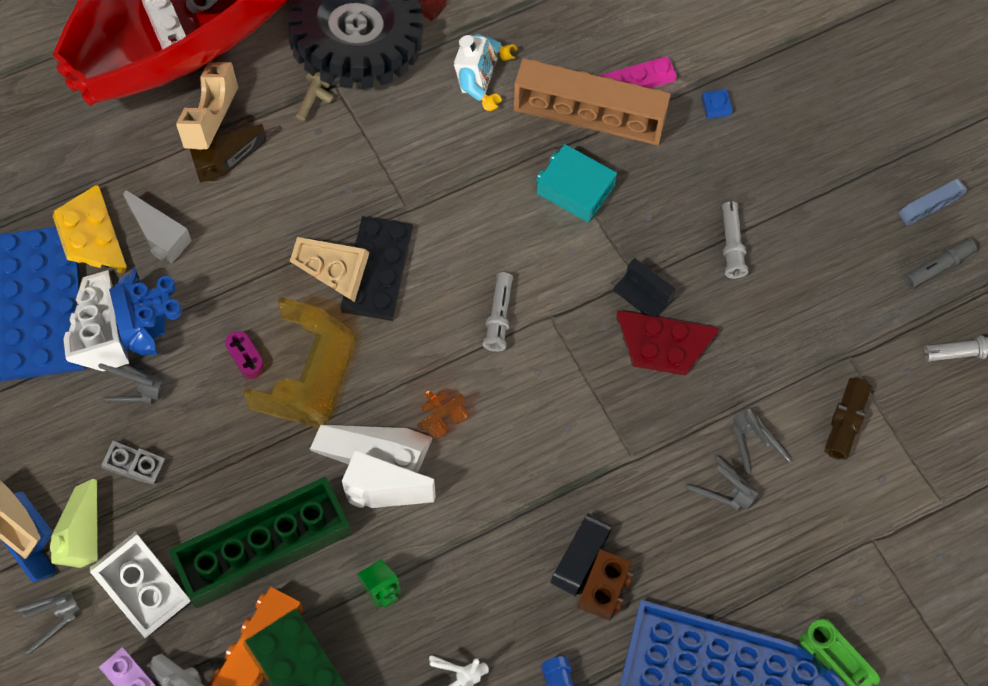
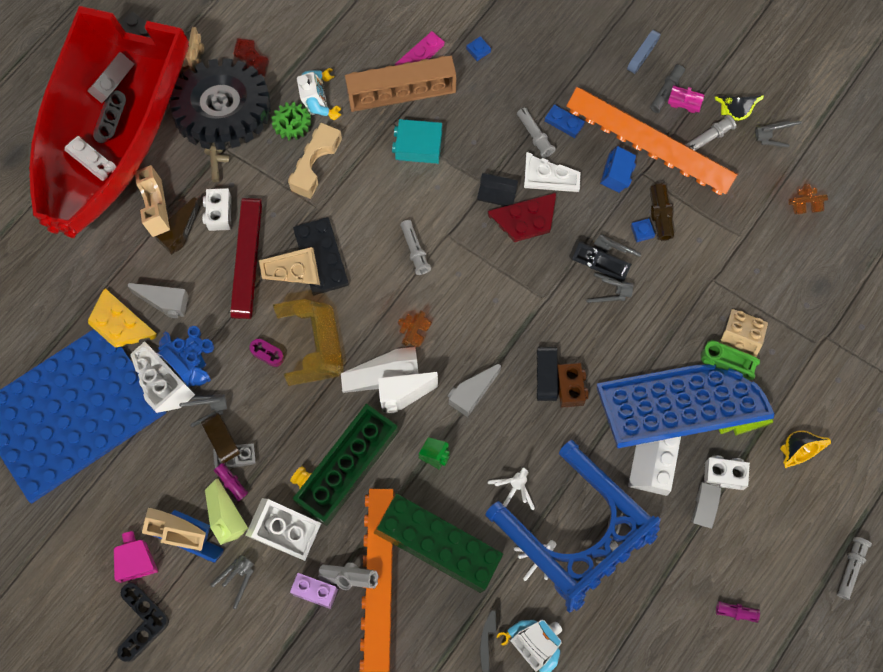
camera: 25 degrees left, 5 degrees up
none -> dark brown beam [201,413,241,464]
none -> white brick [203,188,232,231]
none -> magenta pin [213,463,248,501]
none -> dark red beam [231,198,262,319]
none -> bright green gear [272,102,311,141]
none -> tan arch [288,123,342,199]
none -> yellow wheel [290,466,312,488]
none -> light grey slope [448,364,501,417]
none -> white wing [524,152,581,192]
none -> blue plate [545,105,585,138]
none -> orange brick [566,87,738,195]
none -> black slope [569,239,632,281]
none -> blue brick [600,146,636,193]
none -> blue plate [631,219,655,242]
none -> dark pink hips [668,86,704,113]
none -> tan bracket [719,309,768,357]

